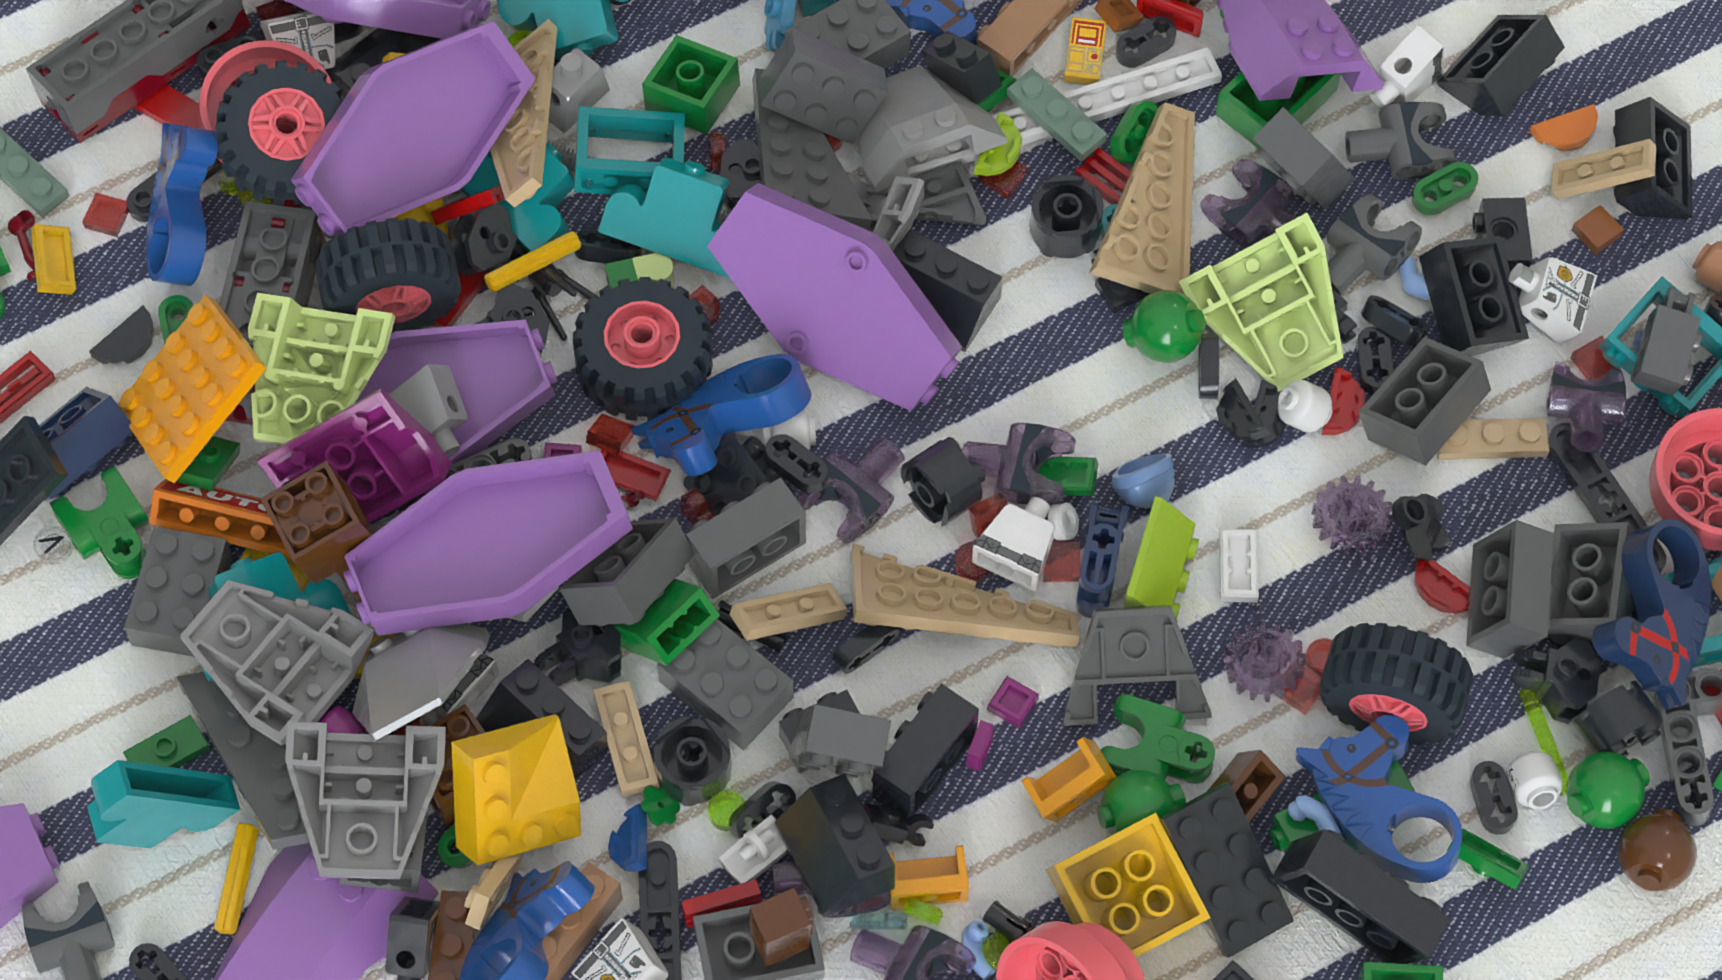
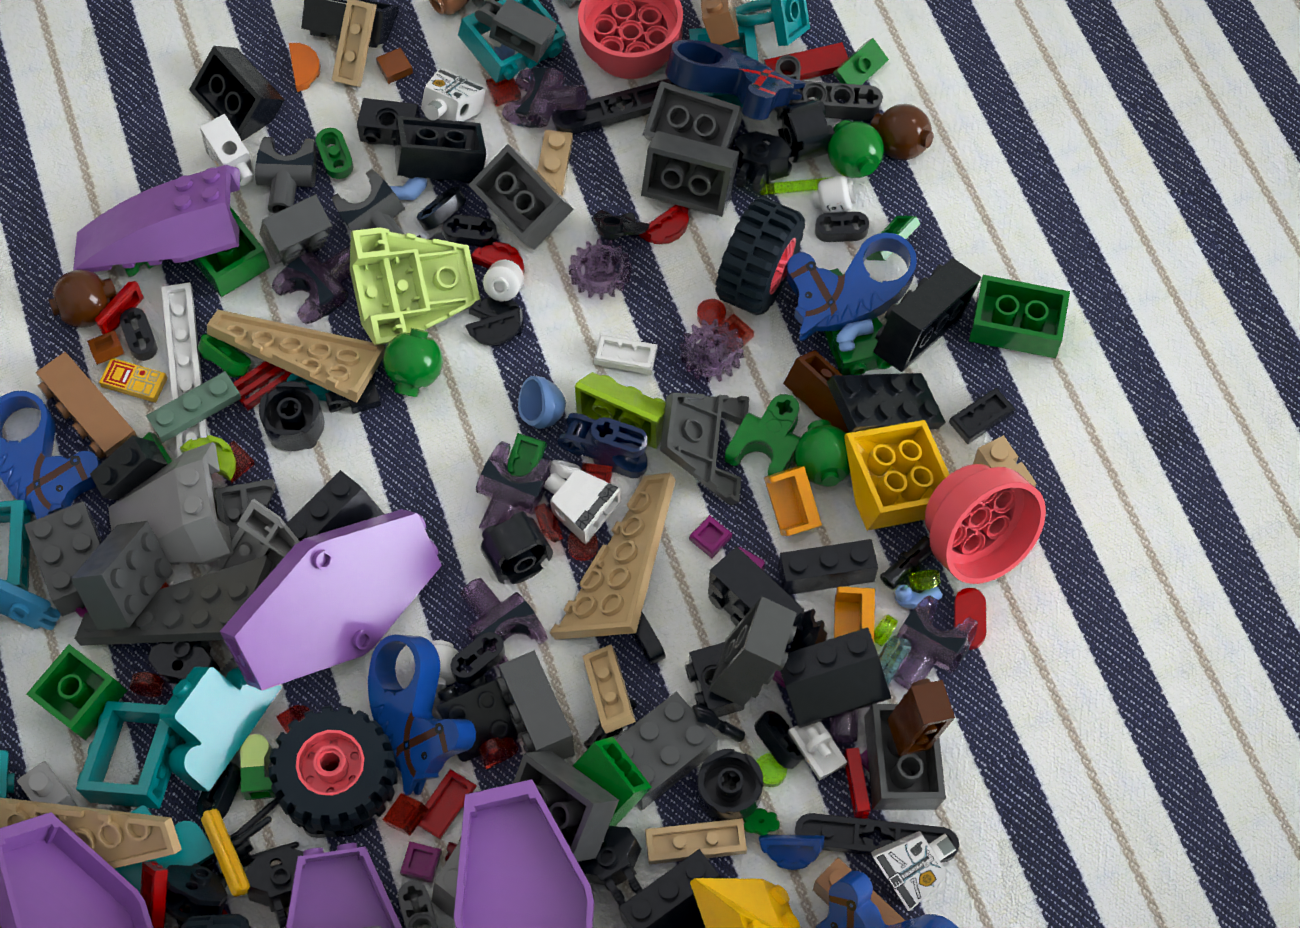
camera: 80 degrees left, 0 degrees up
black beam [1198,334,1219,400] -> none
none -> black piece [692,704,745,742]
none -> black brick [778,539,878,595]

